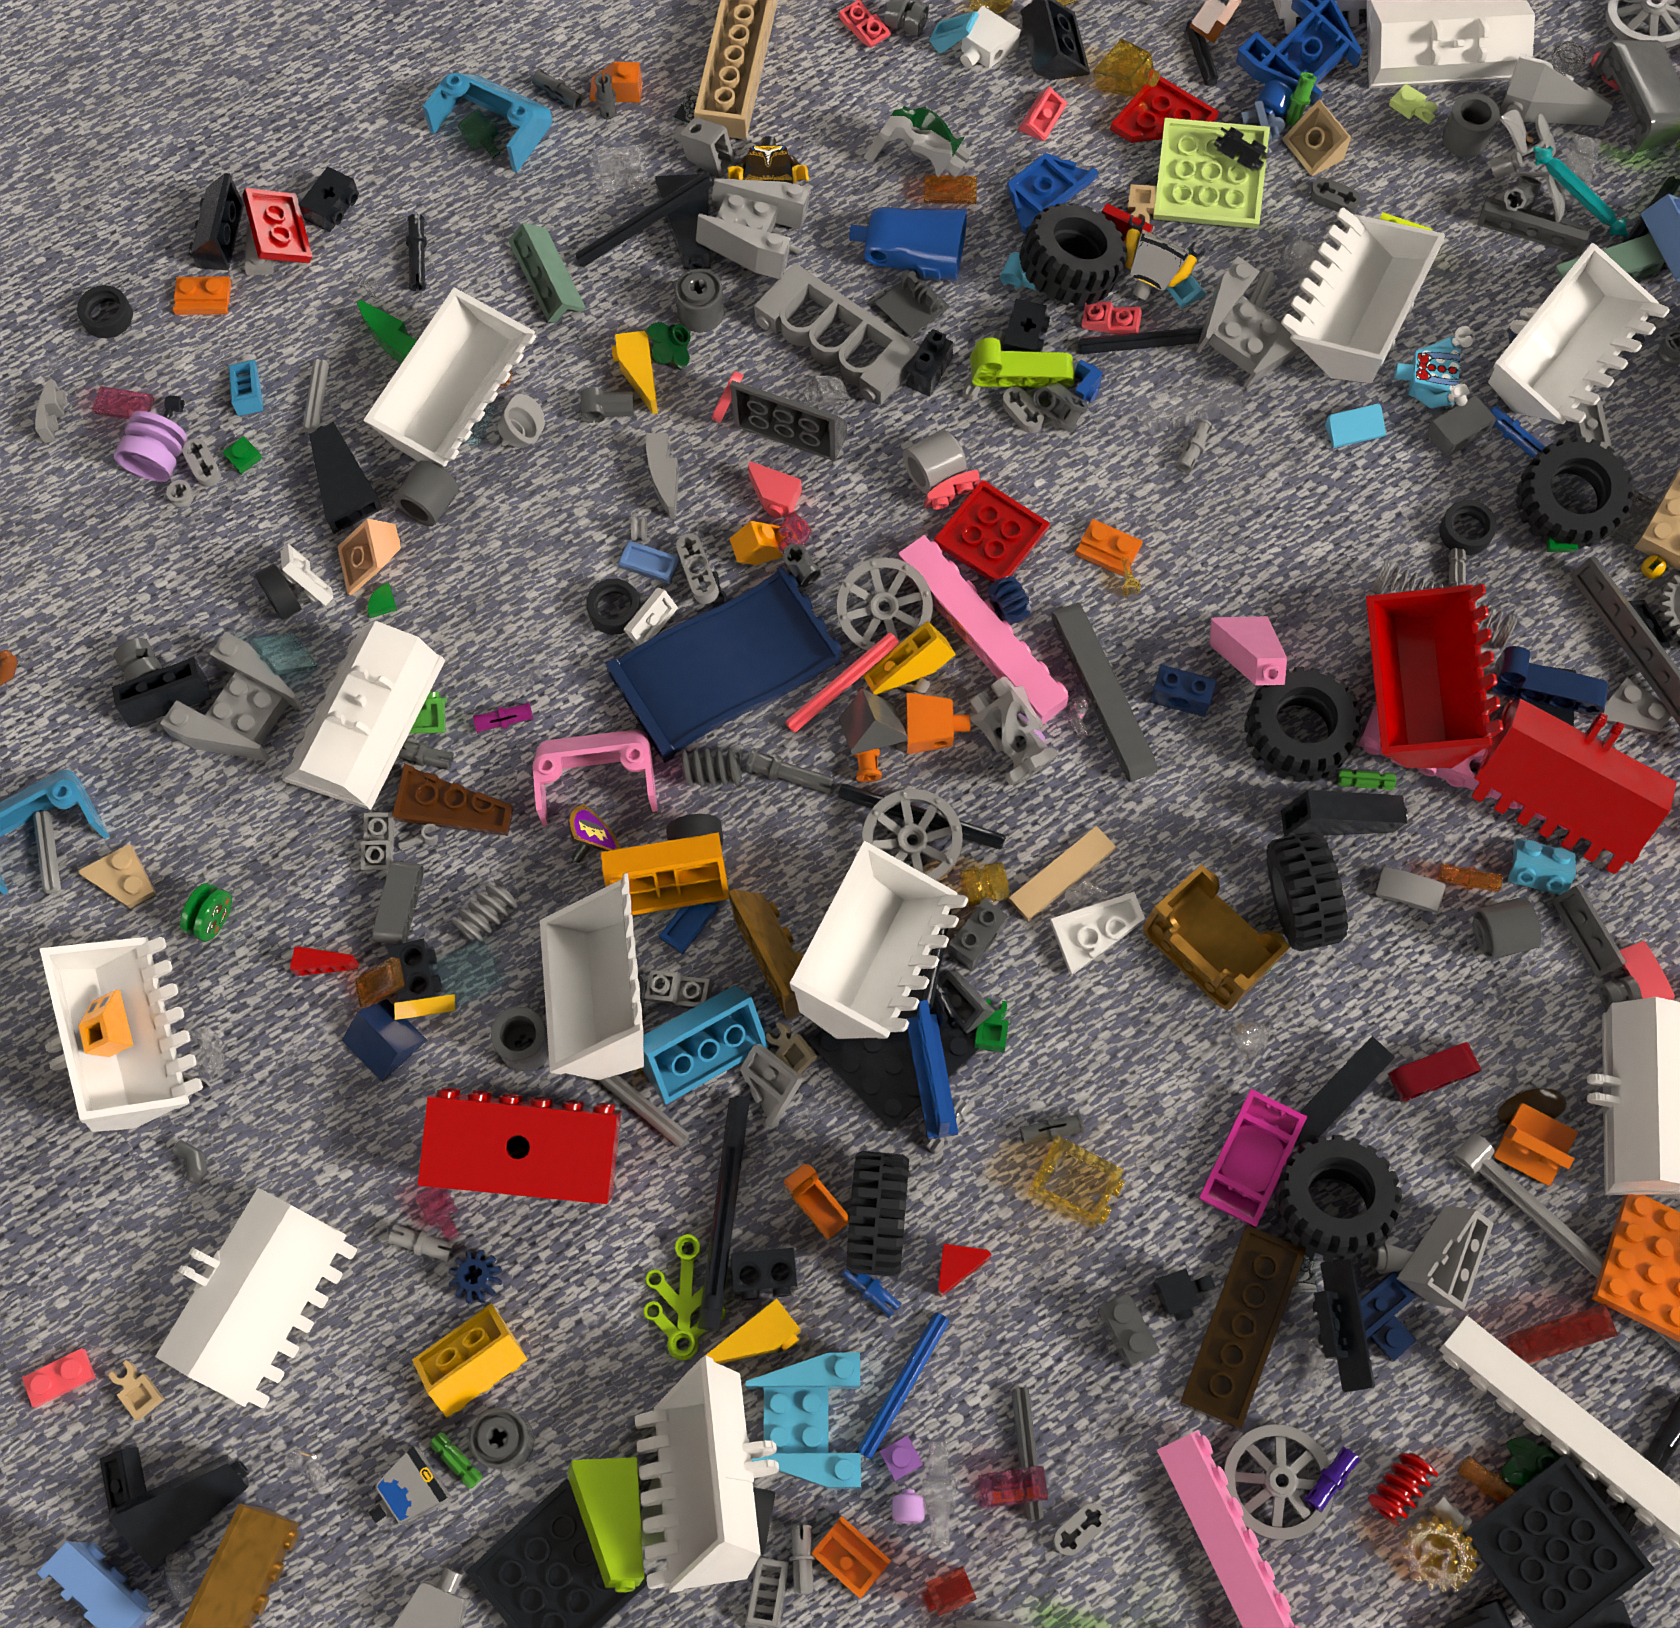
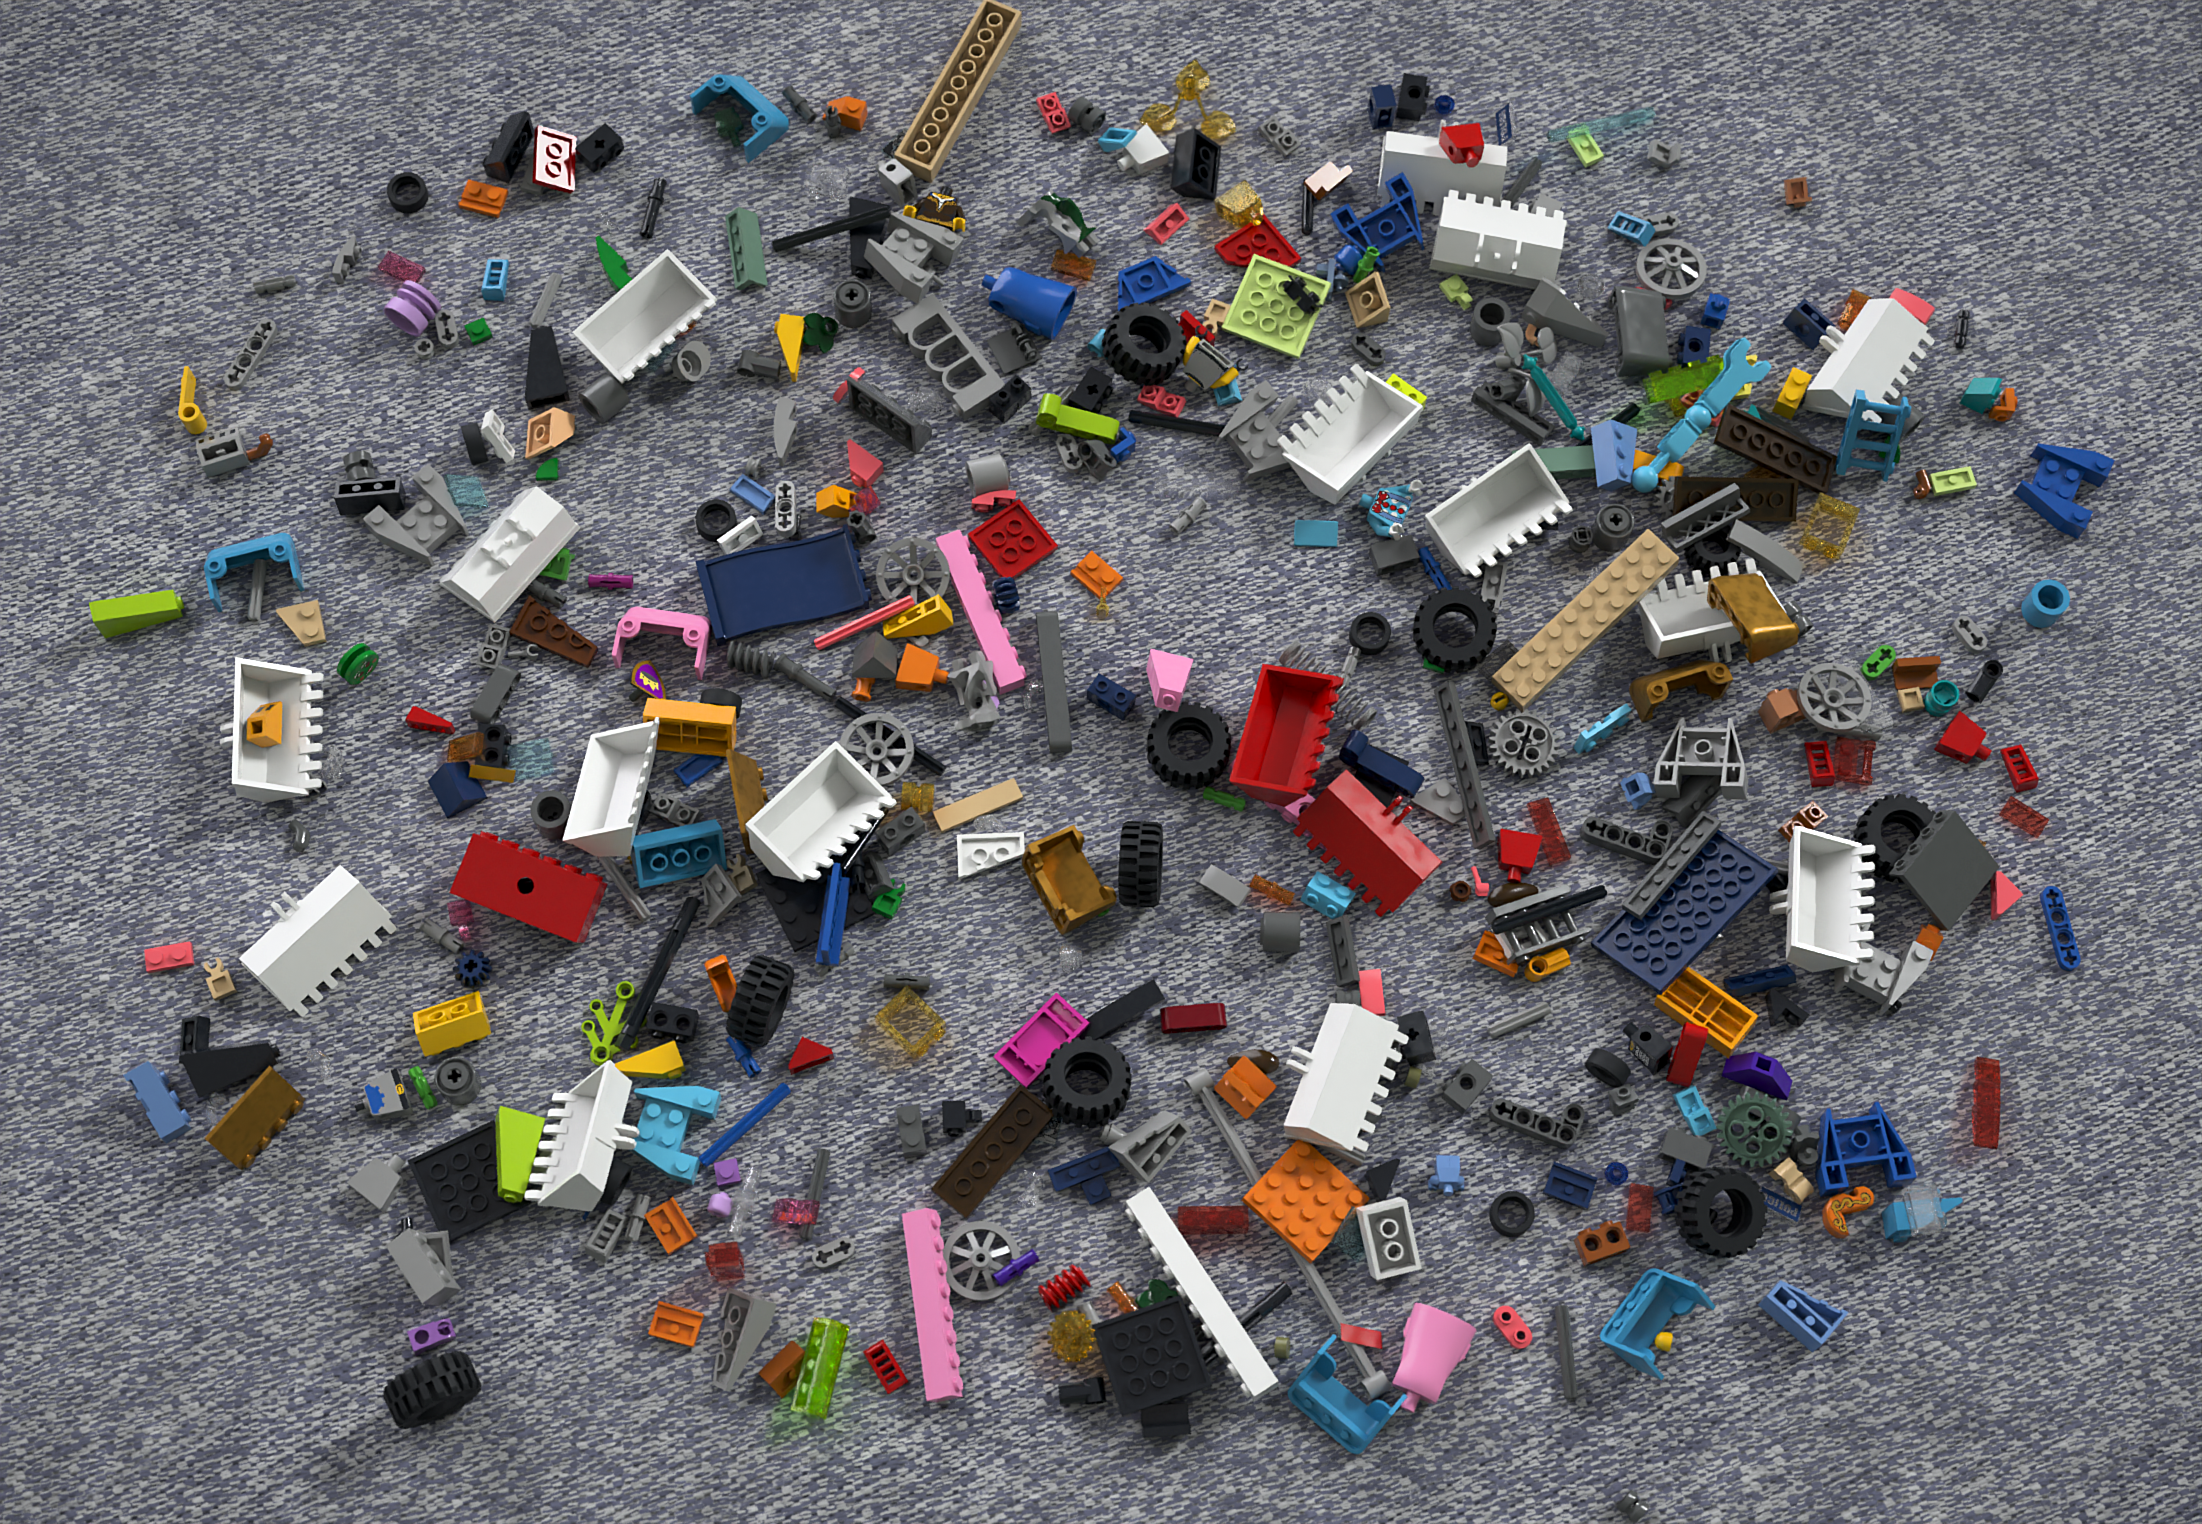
camera: 10 degrees right, 0 degrees up
black hand [163,395,185,420] -> none
light grey piece [451,879,518,942] -> none
black slope [1281,790,1408,837] -> none
black bracket [1312,1259,1375,1392] -> none

